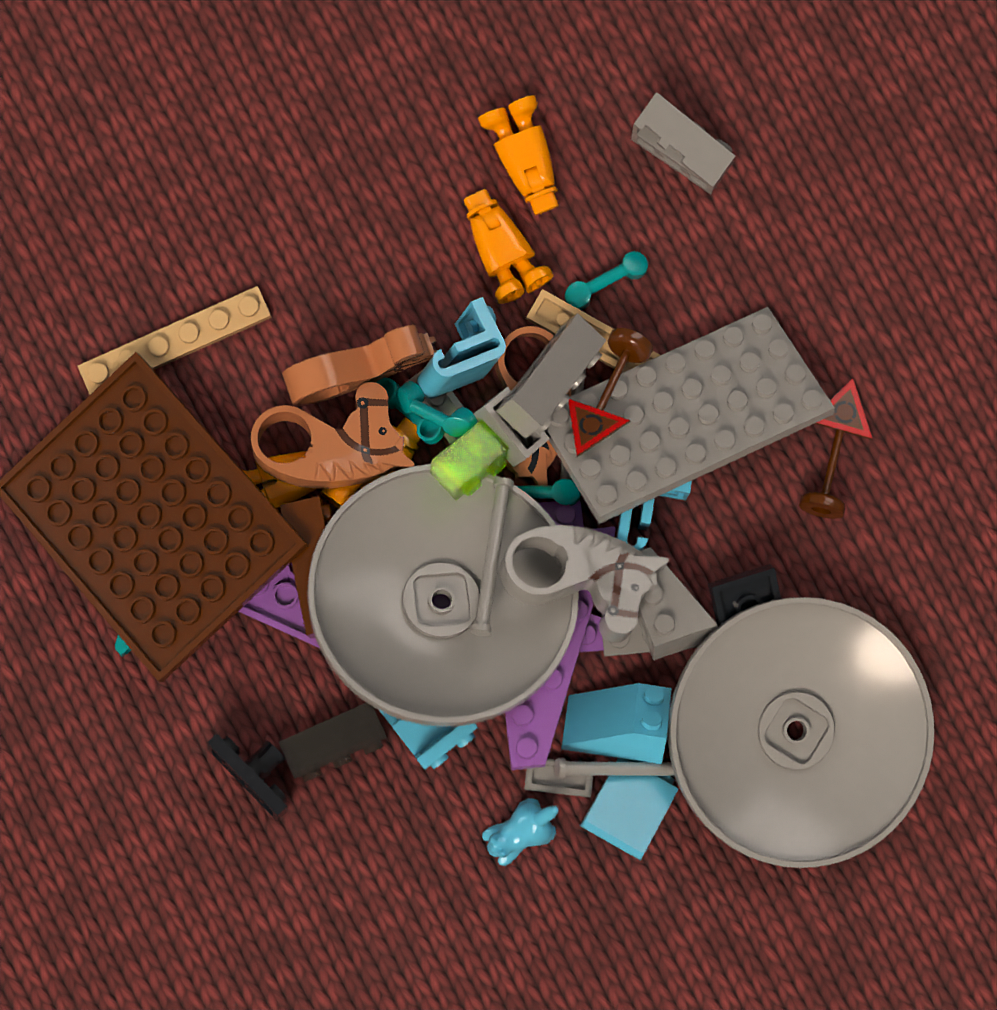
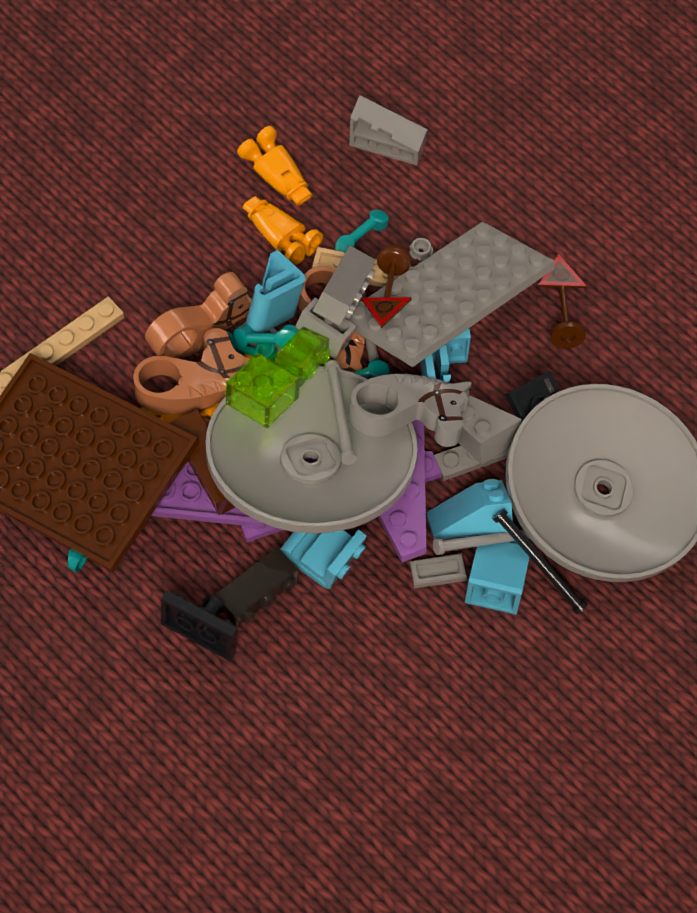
camera: 20 degrees left, 20 degrees down
medium azure animal [482,798,559,866] -> none
none -> clear neon green brick [226,353,300,428]
none -> light grey plate [409,238,433,261]
none -> black bar [492,508,588,614]

